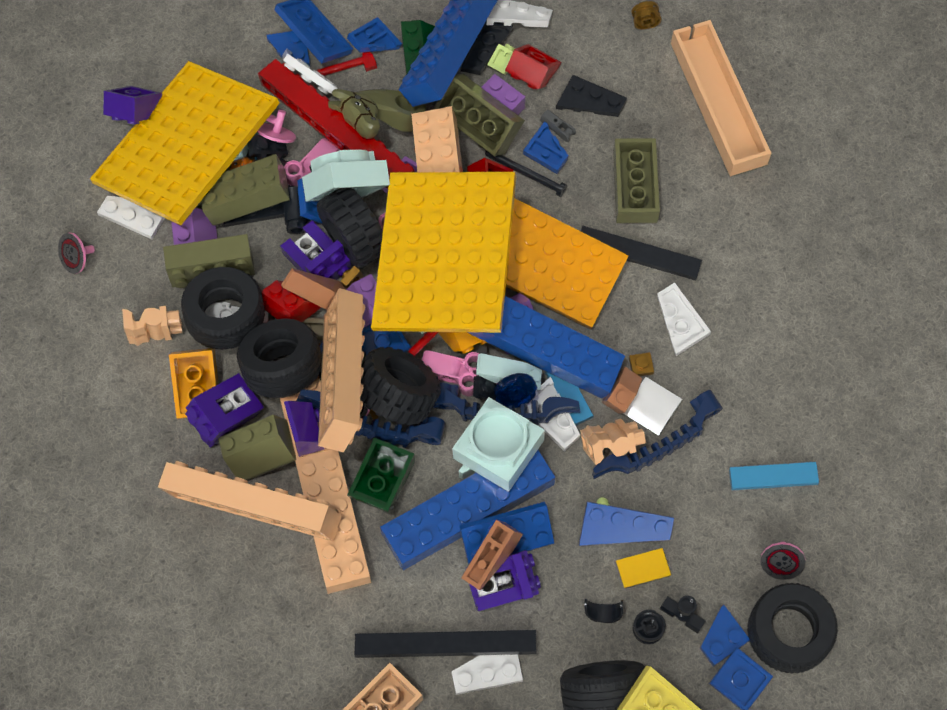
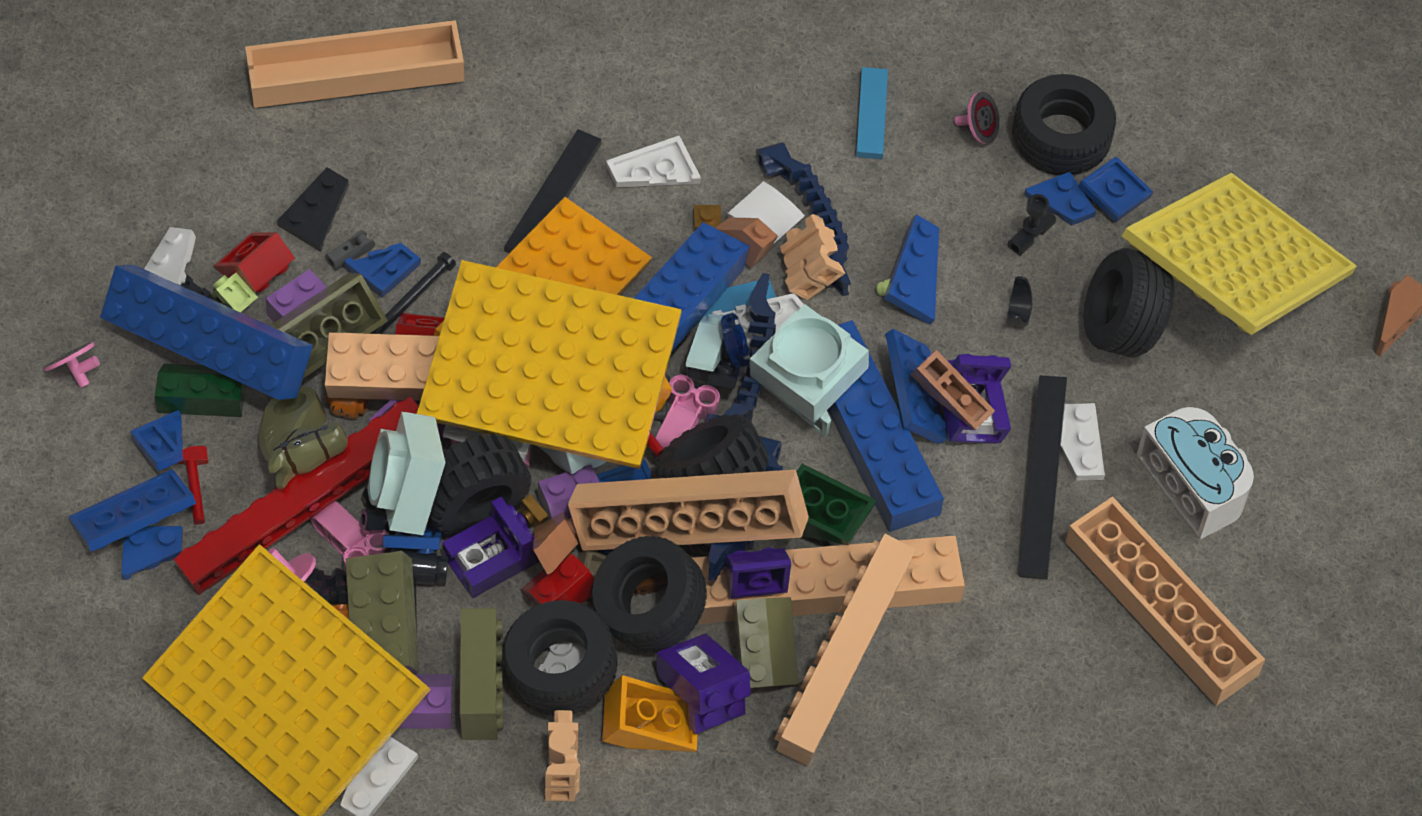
camera: 85 degrees left, 10 degrees down
dark purple slope [103,86,162,124] -> none
white wing [282,49,338,95] -> none
olive brick [613,138,660,223] -> none
yellow piece [616,548,671,588] -> none
pearl gold wheel [631,1,662,30] -> none
black wheel [632,610,666,645] -> none

